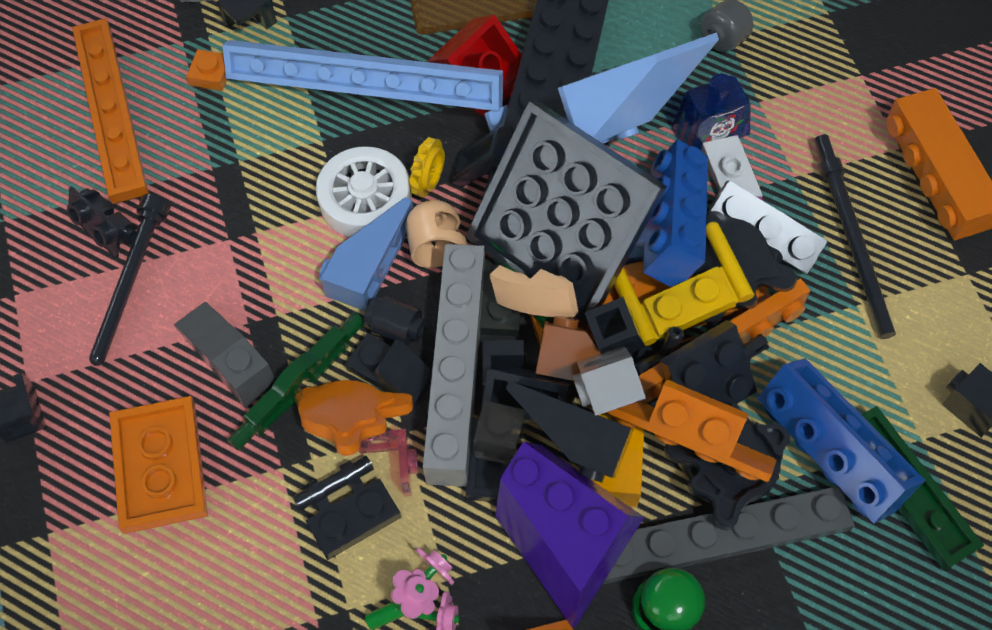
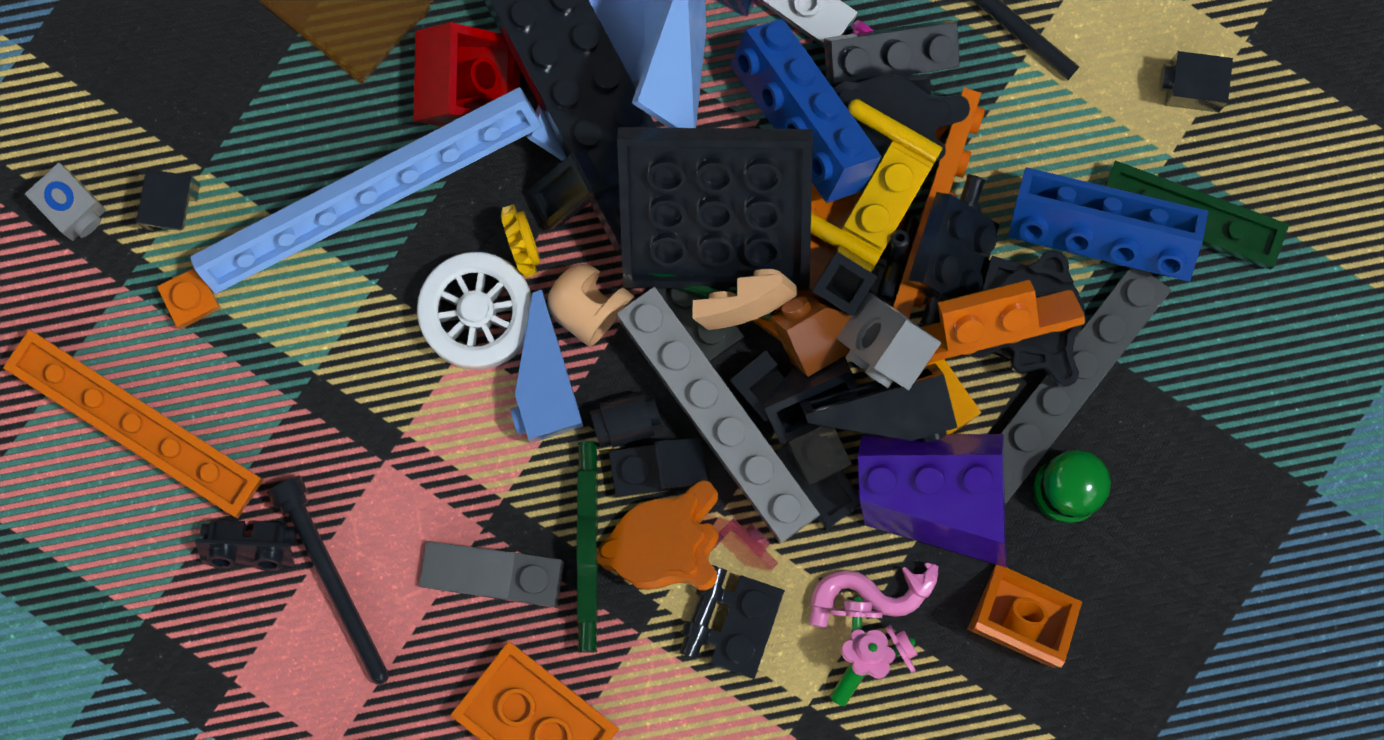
camera: 40 degrees left, 20 degrees up
none -> bright pink animal [809,562,938,628]

